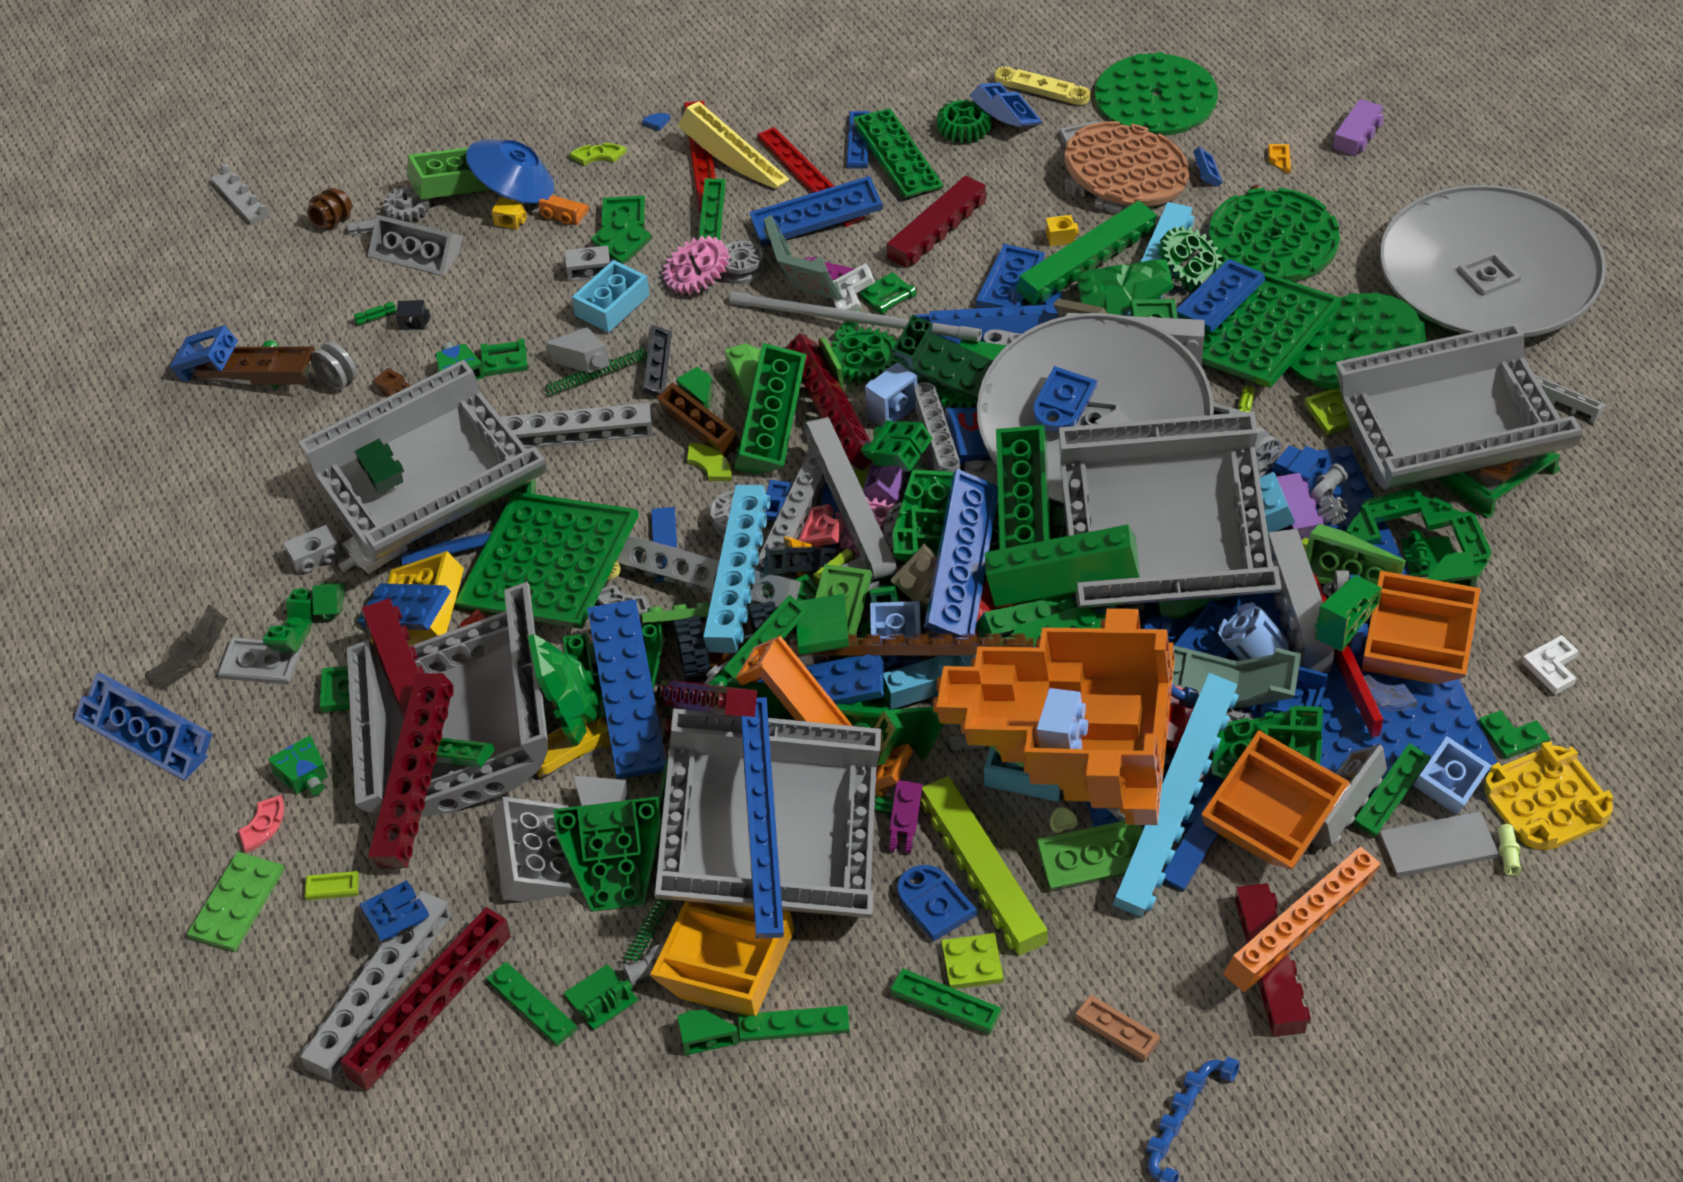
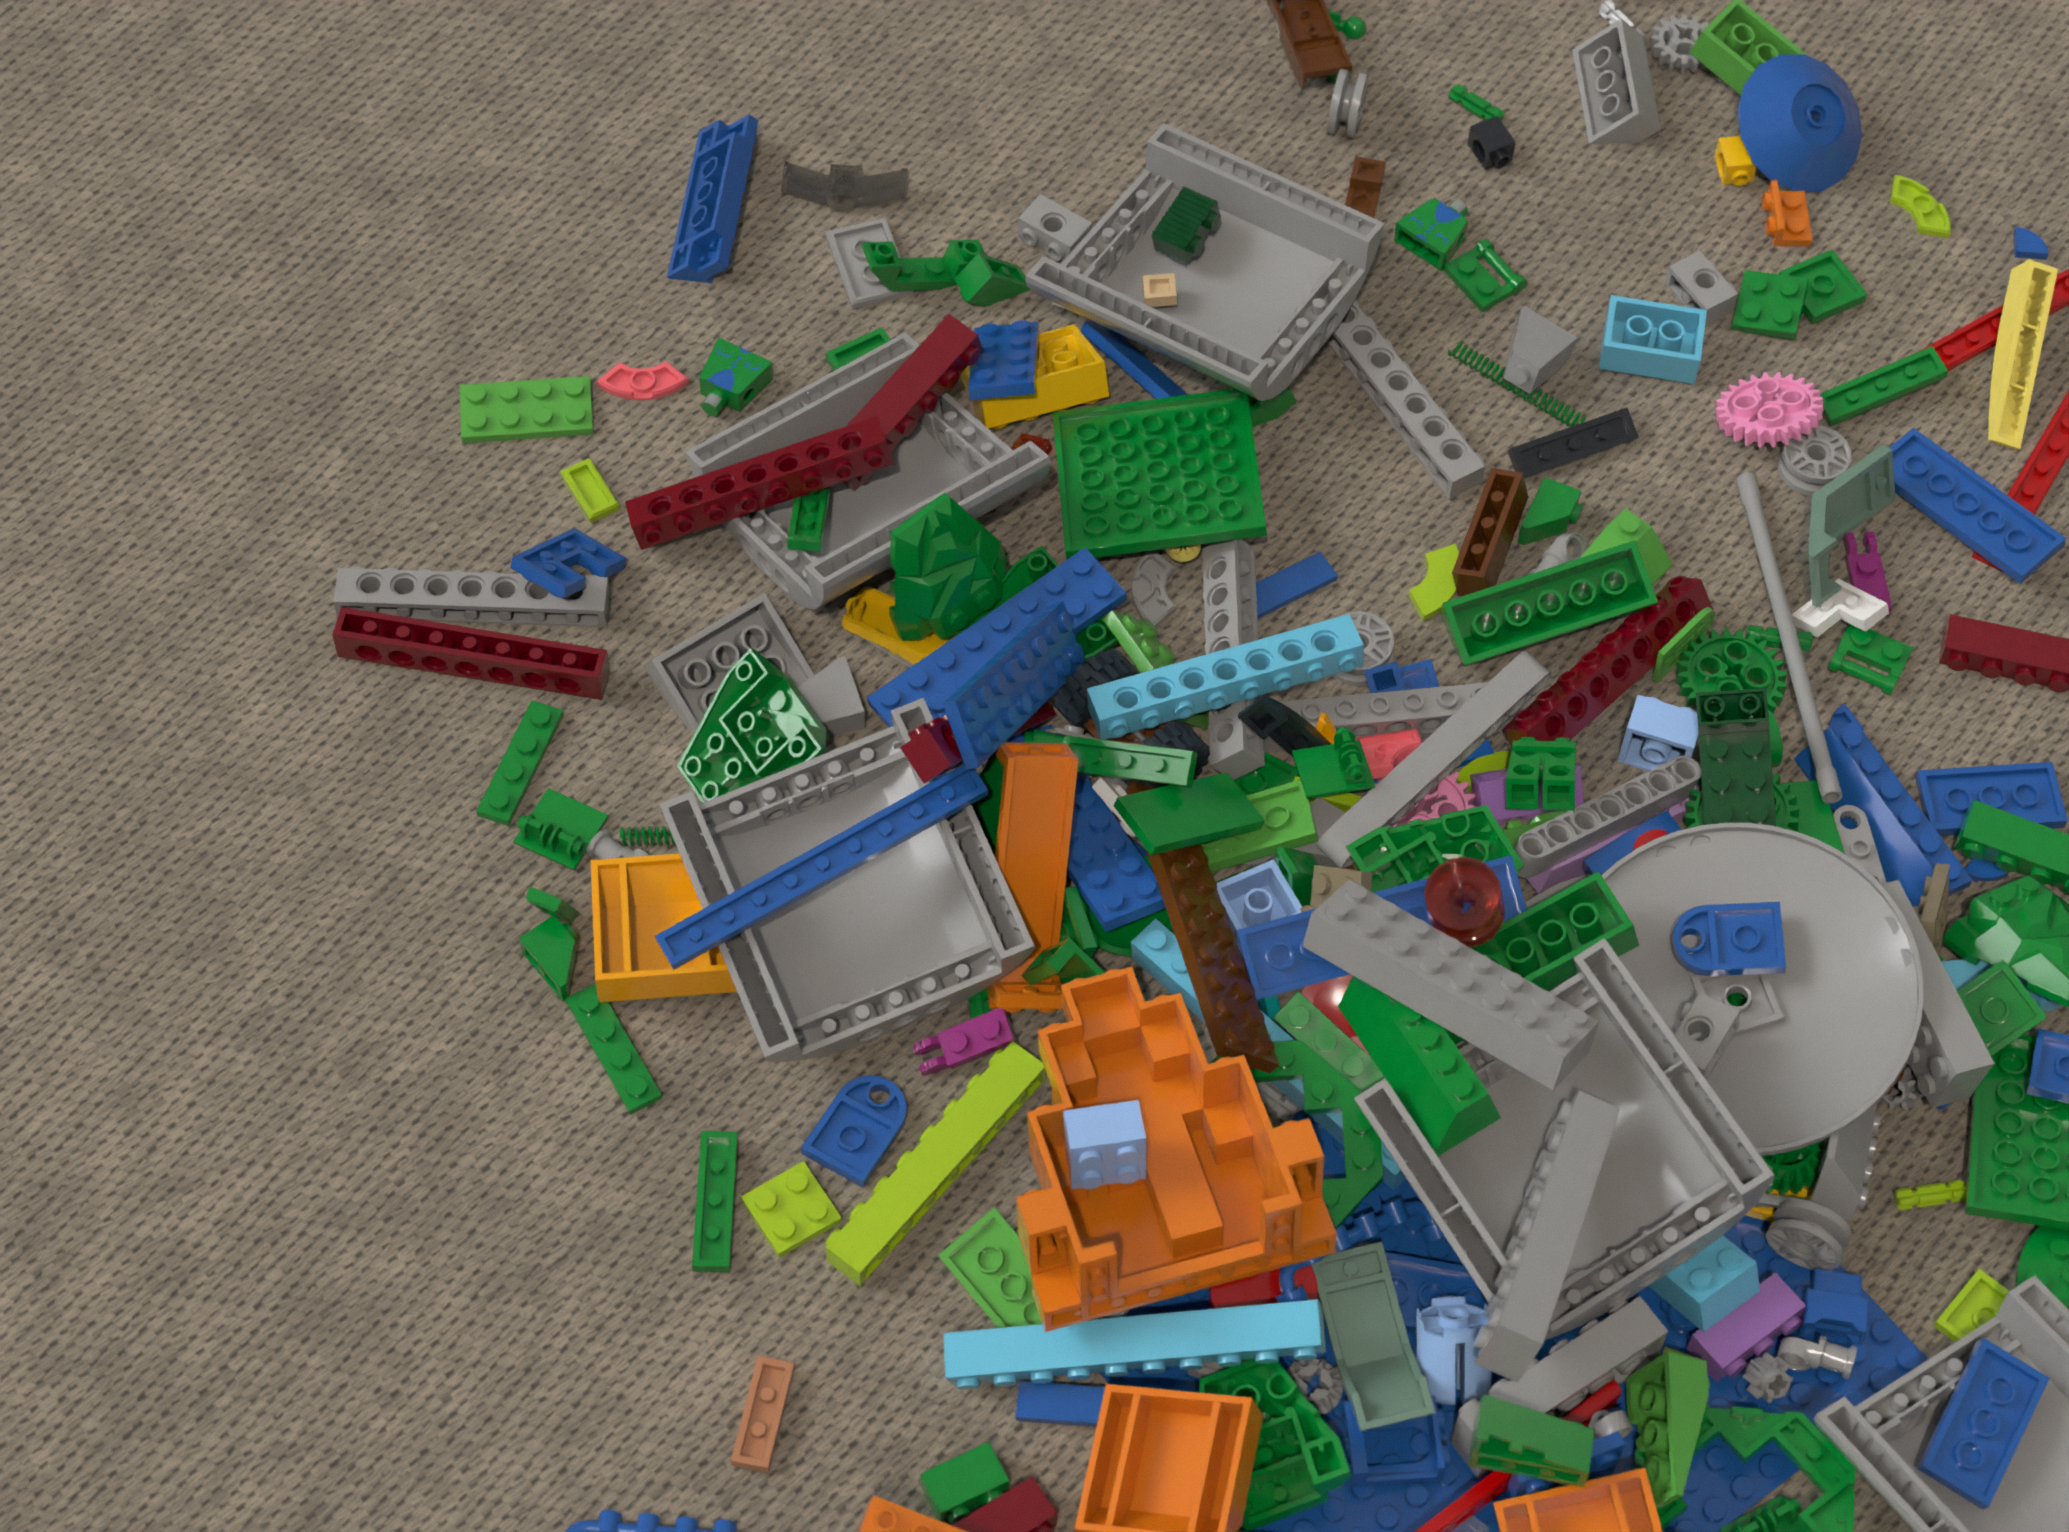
camera: 60 degrees right, 10 degrees up
none -> green tile [525,886,579,924]
none -> green brick [920,1442,1009,1525]
none -> blue plate [943,601,1085,770]
none -> tan plate [1142,273,1177,307]
none -> green hinge [1292,727,1375,799]
none -> light grey brick [1302,880,1599,1090]
none -> clear red wheel [1425,857,1505,947]
none -> light grey brick [1474,1090,1620,1383]
none -> light grey connector [1528,533,1587,575]
none -> blue plate [1916,1338,2050,1510]

